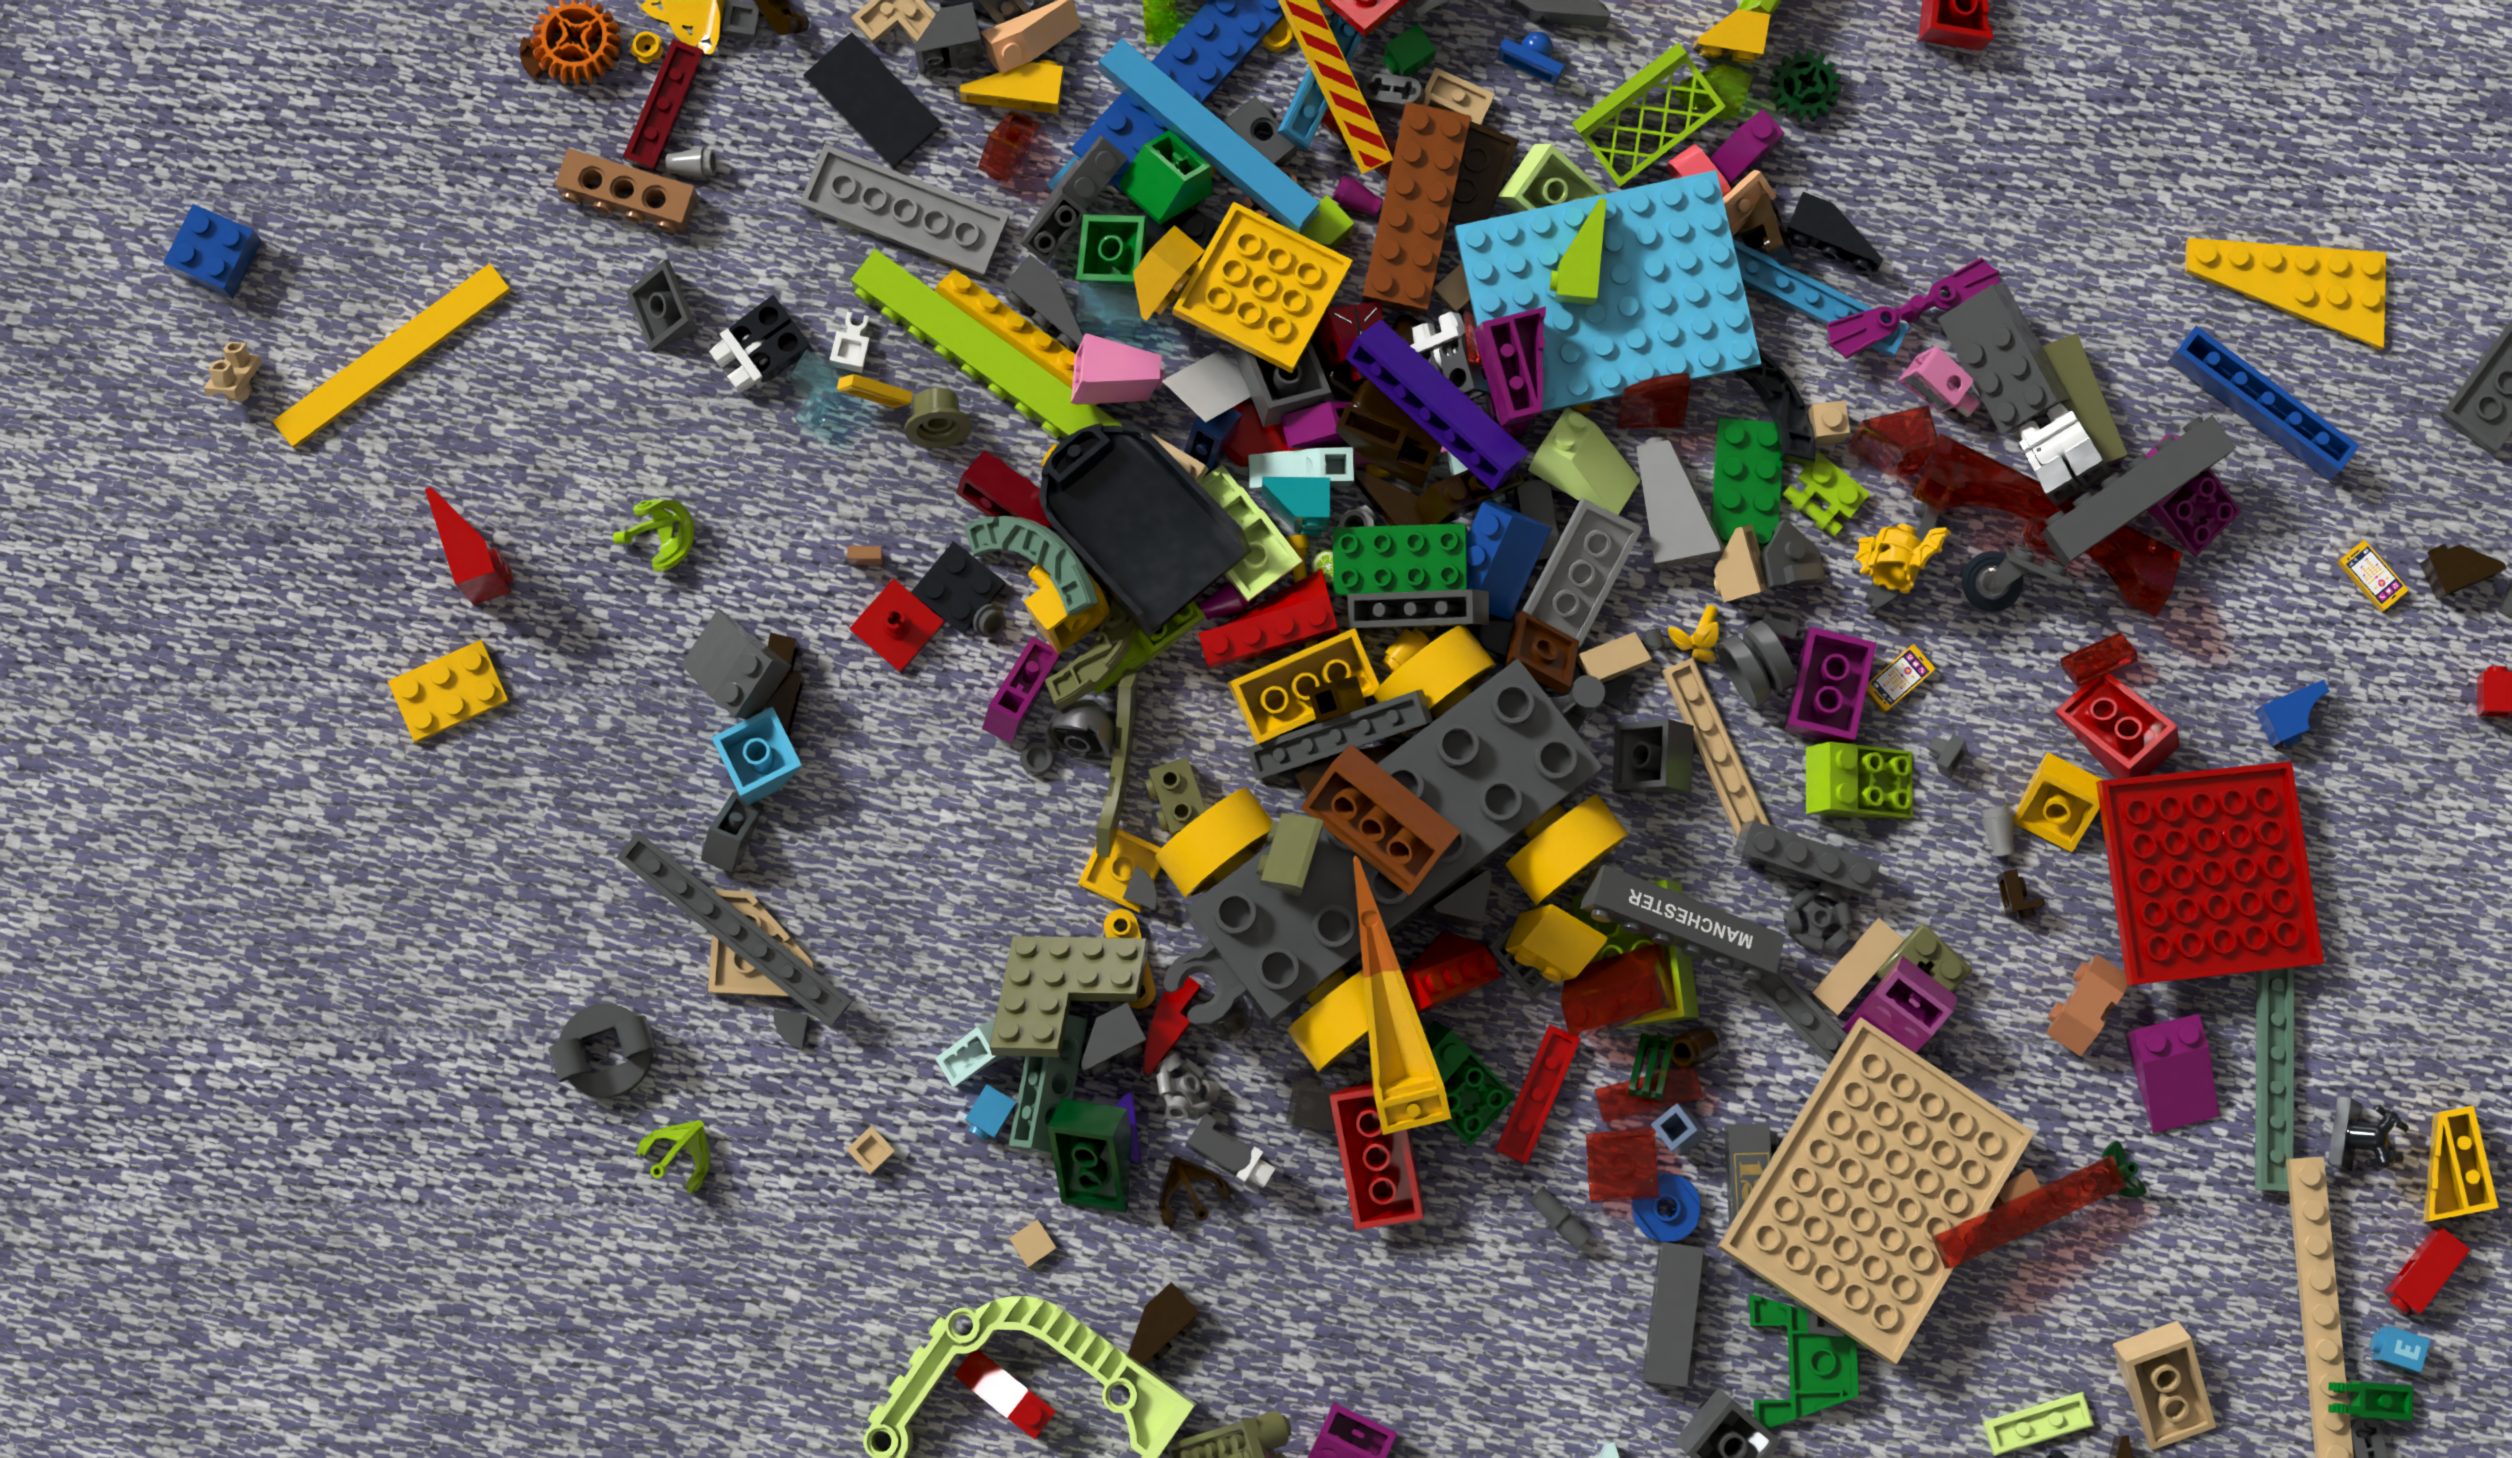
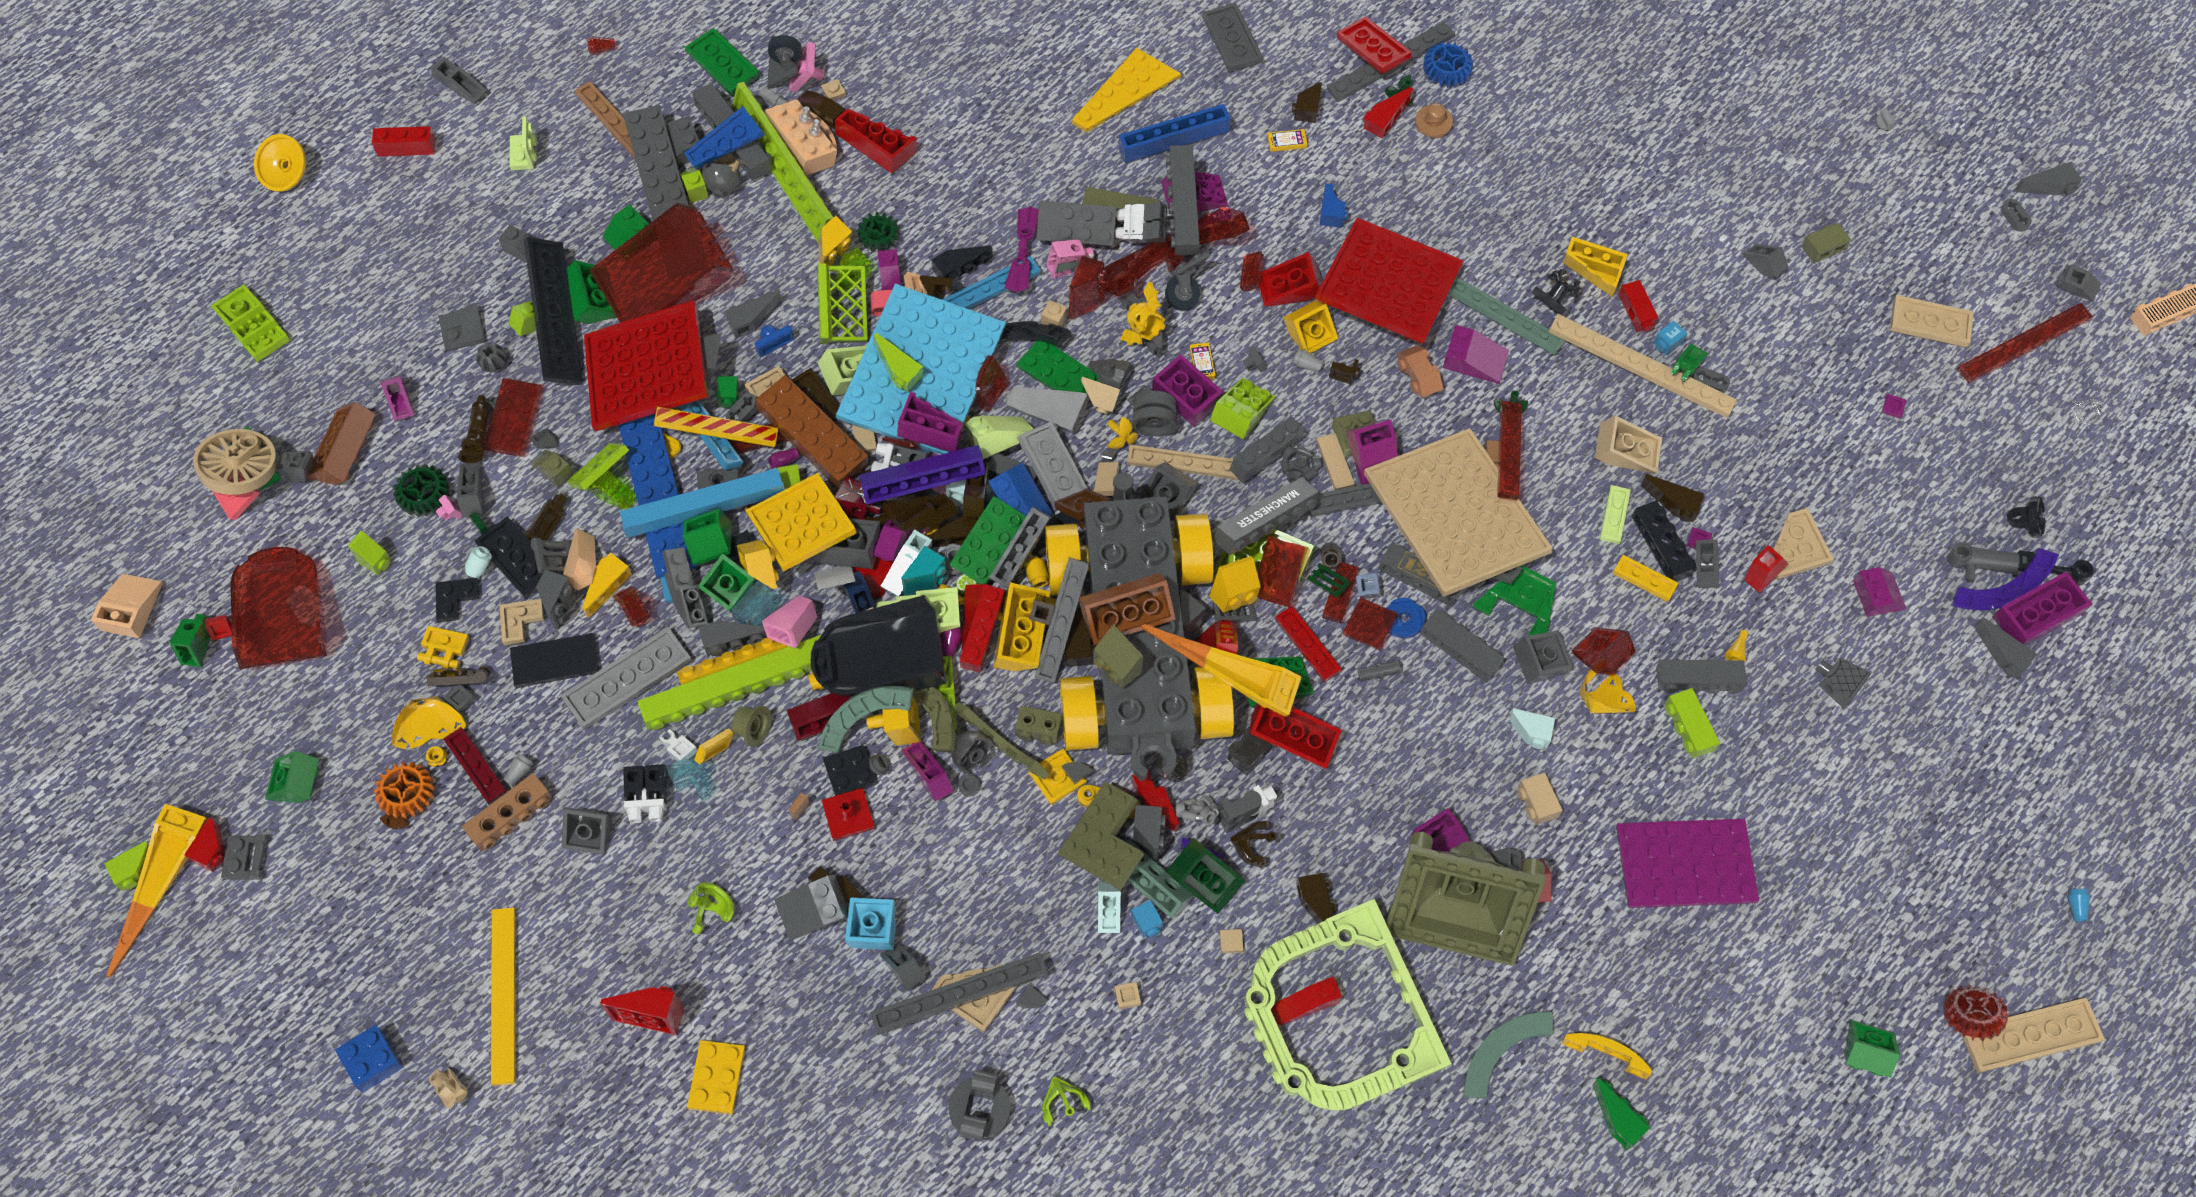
camera: 55 degrees left, 15 degrees down
lime plate [1783,452,1870,537] -> none

